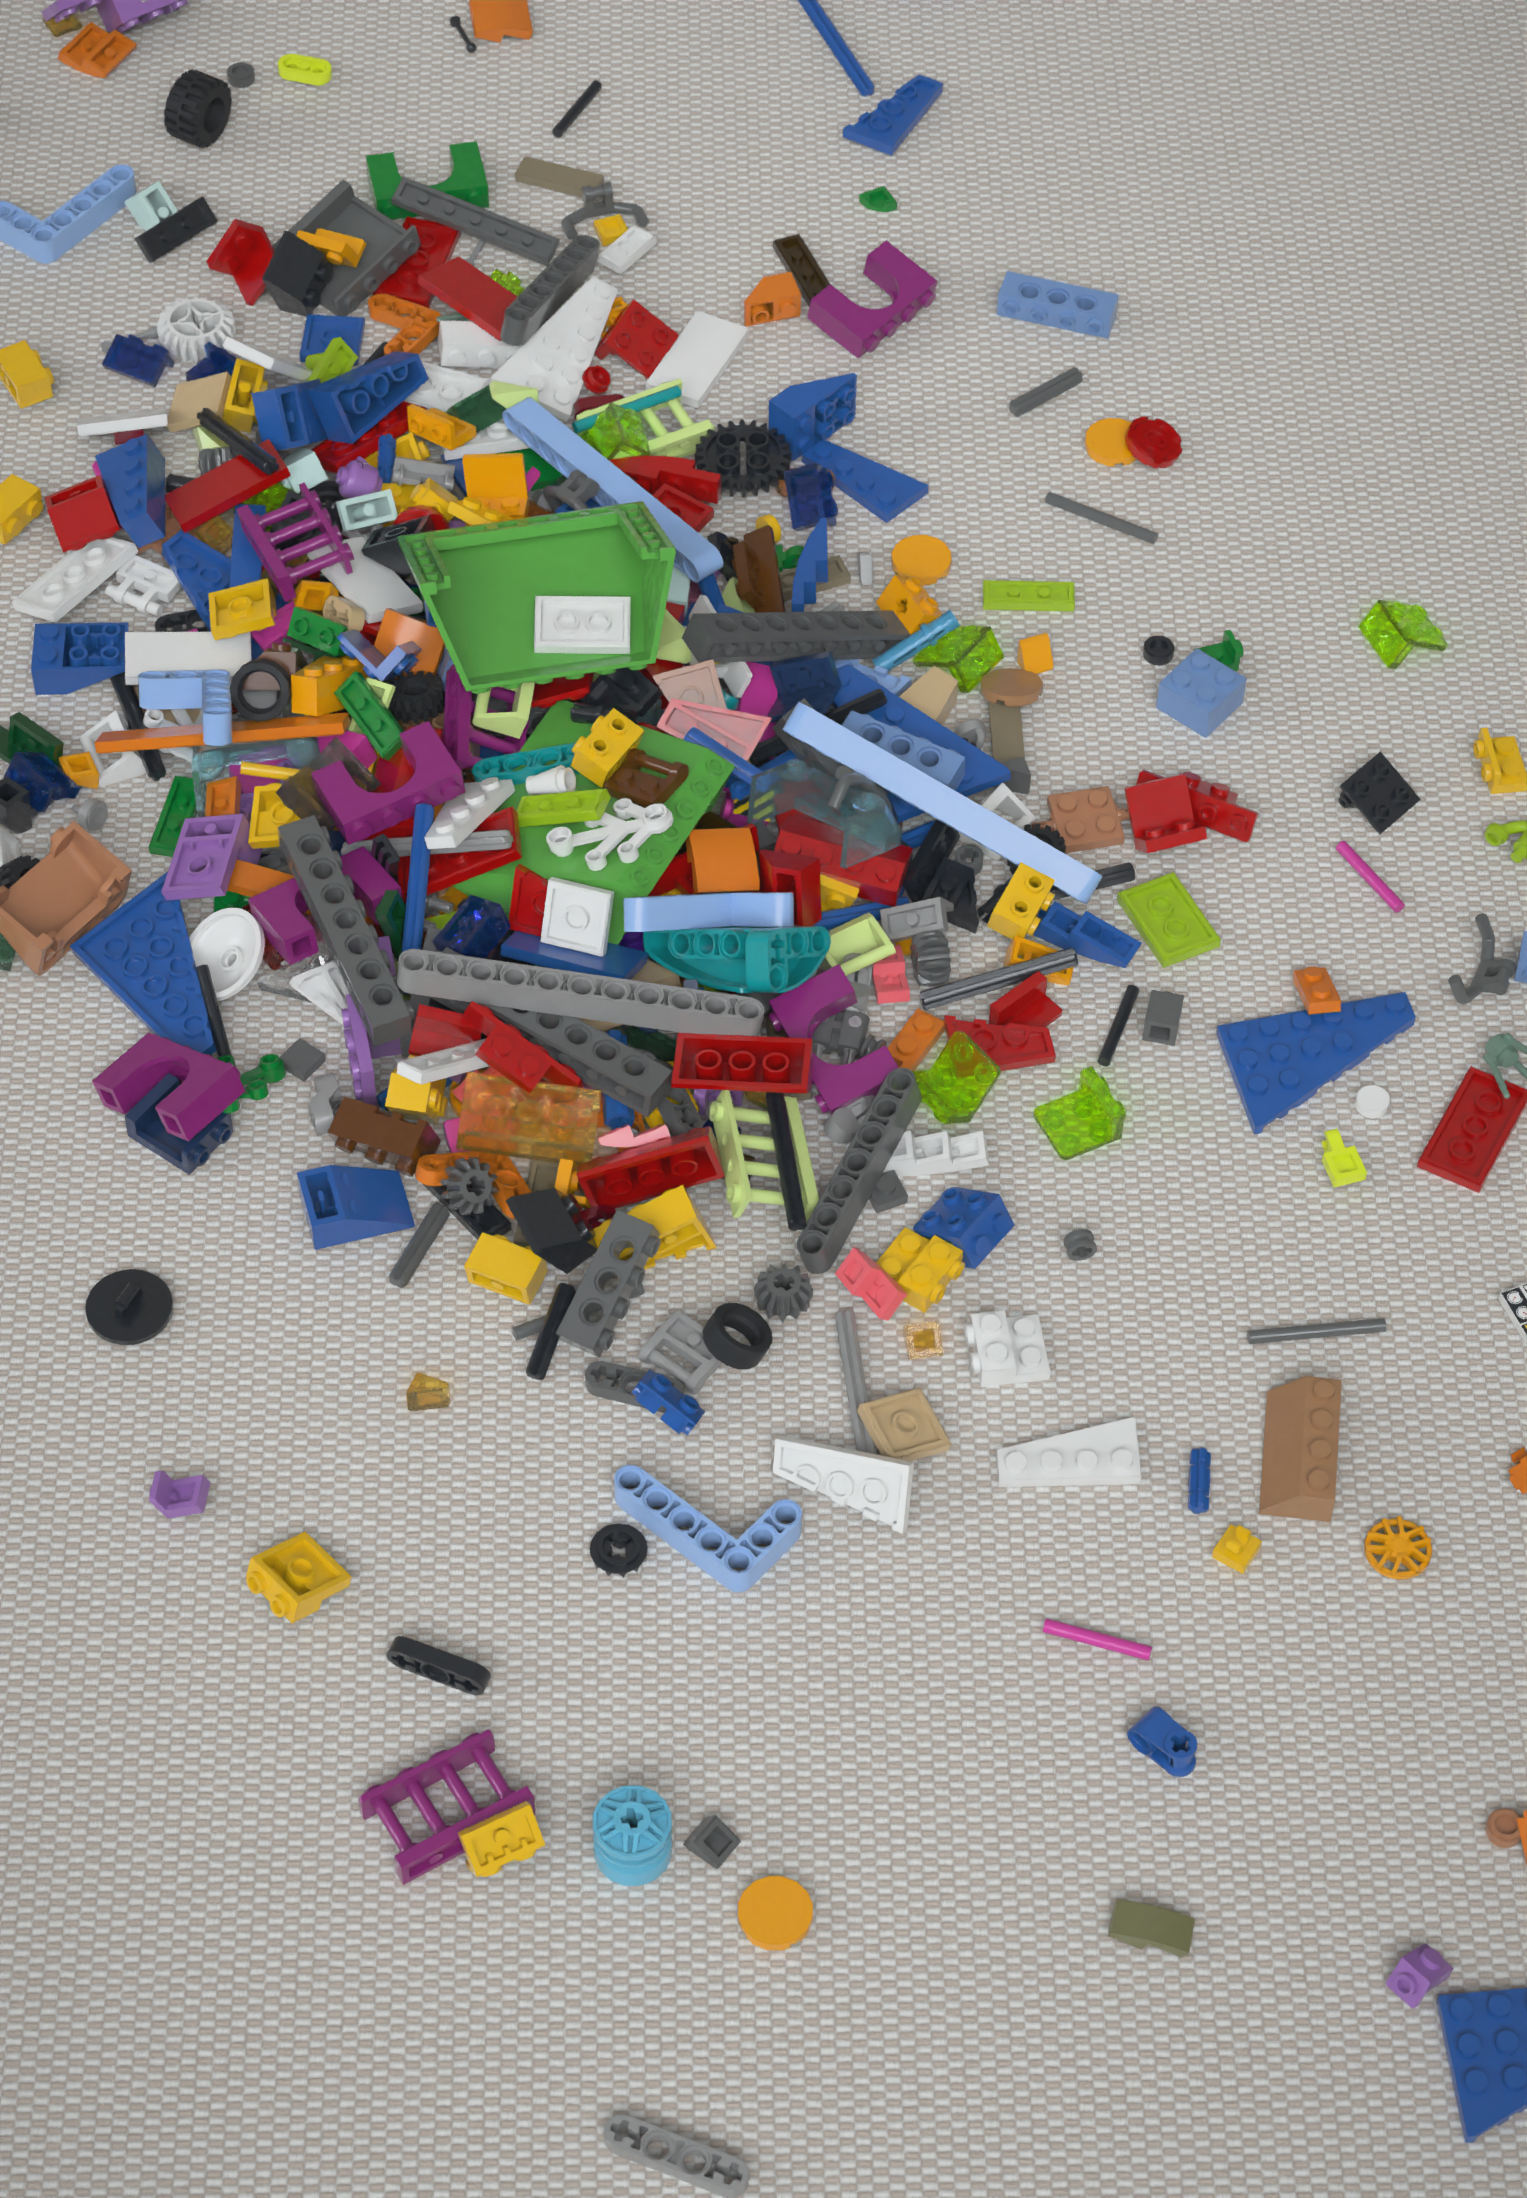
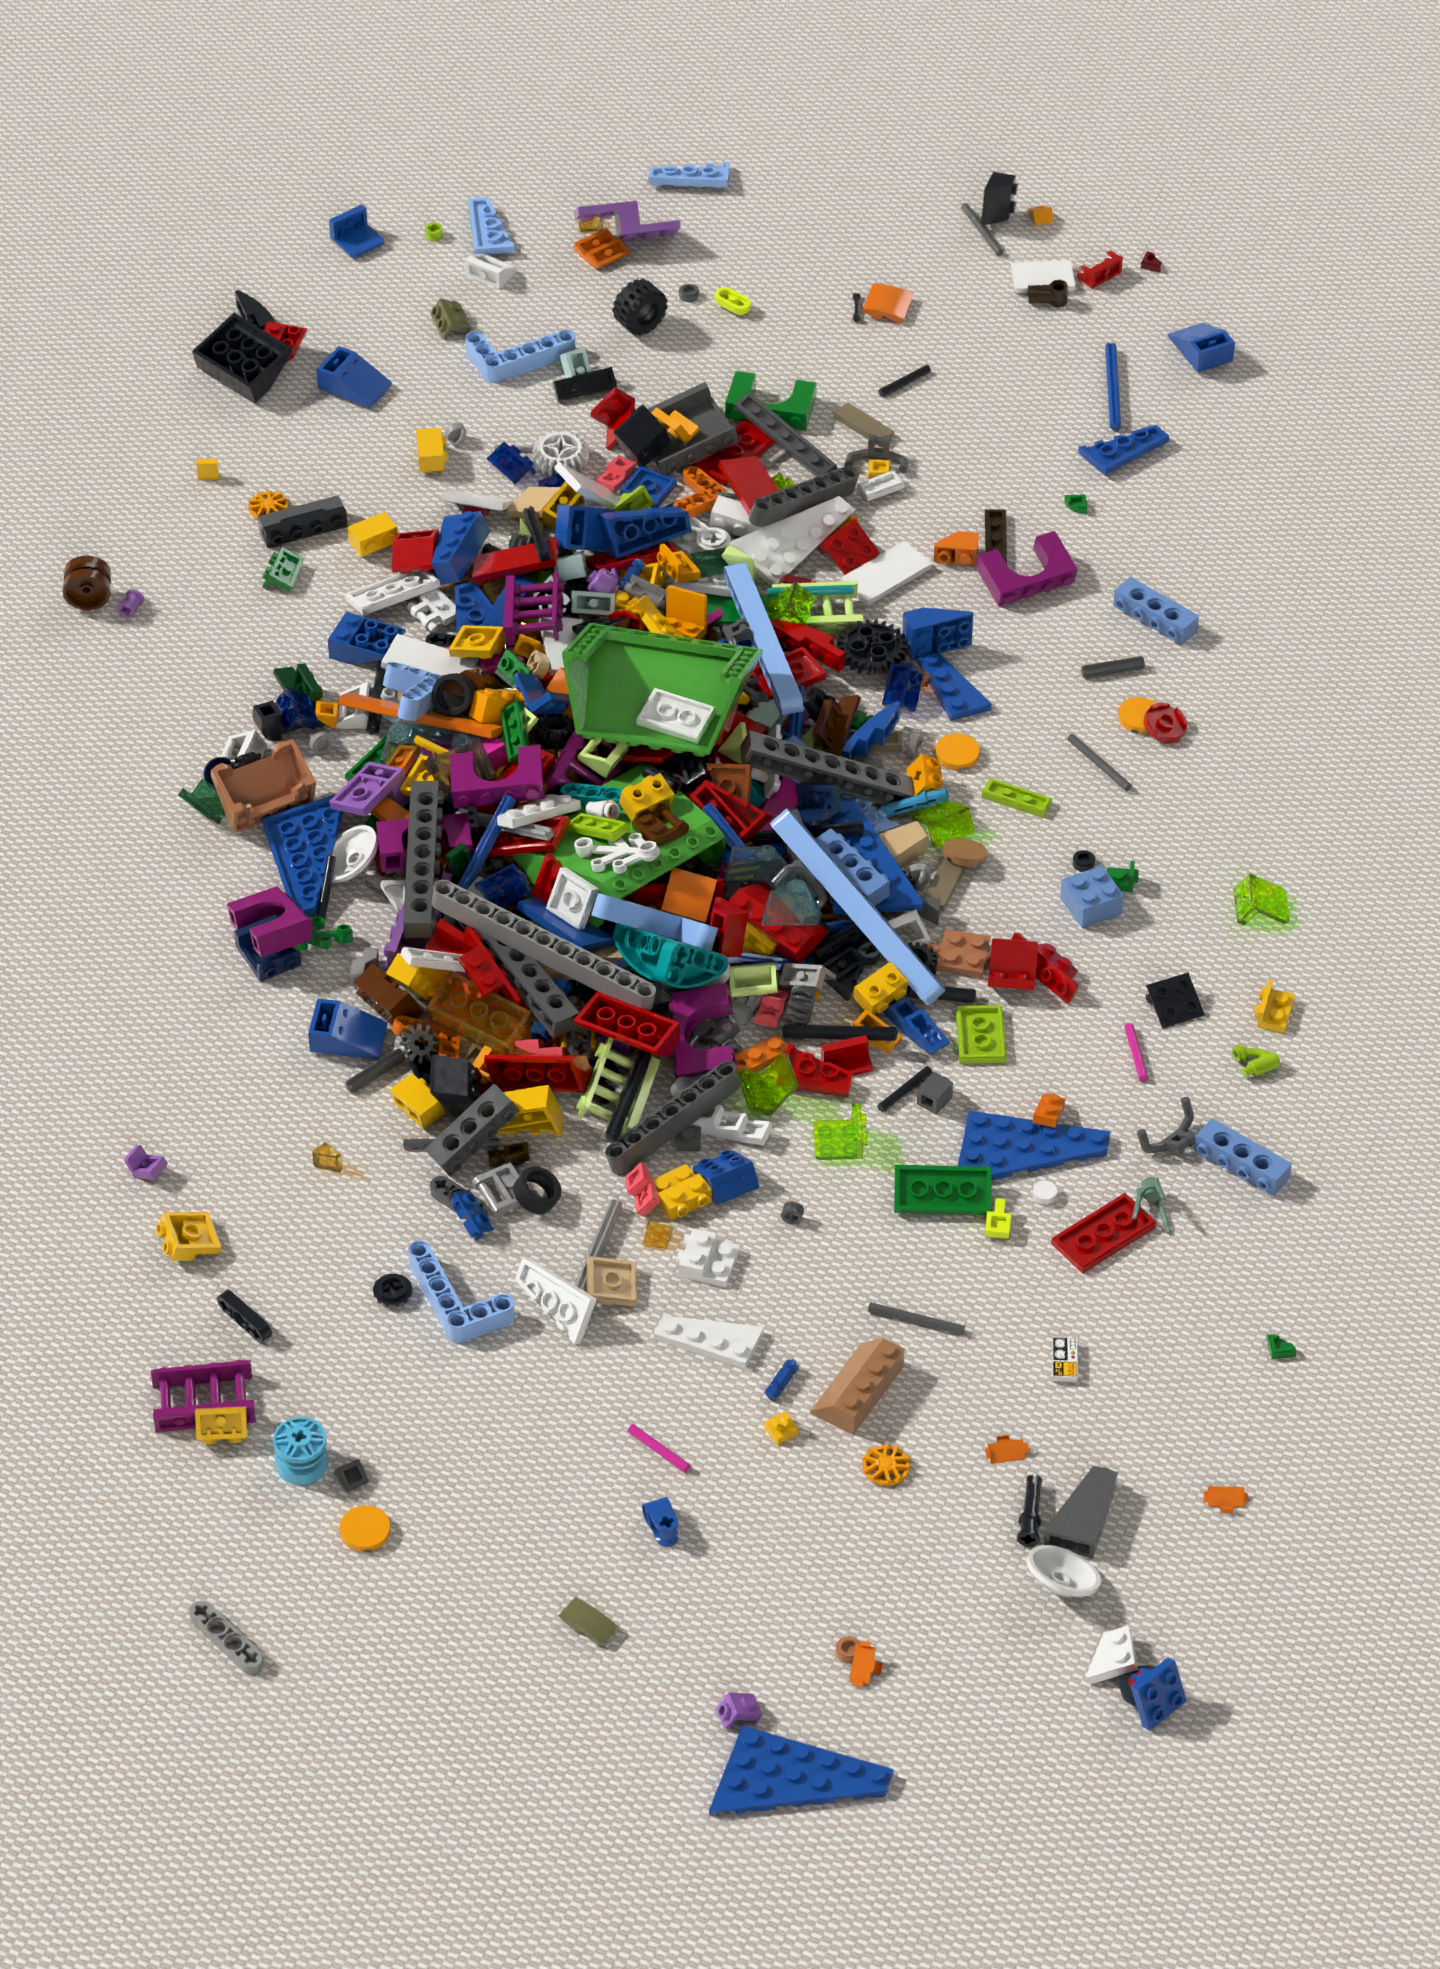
camera: 25 degrees right, 5 degrees down
black shield [85,1269,173,1345] -> none
dark grey tile [279,1038,326,1082] -> none
black axle [526,1283,576,1380] -> none
red plate [582,365,611,395] -> none
dark grey gear [754,1262,813,1322] -> none
yellow tile [756,514,781,543] -> none
light orange slope [1017,633,1053,674] -> none
none -> light grey tile [445,423,467,446]
none -> dark brown plate [488,1141,530,1167]
none -> coral slope [596,456,637,493]
none -> white gear [696,527,730,554]
none -> green plate [894,1165,991,1215]

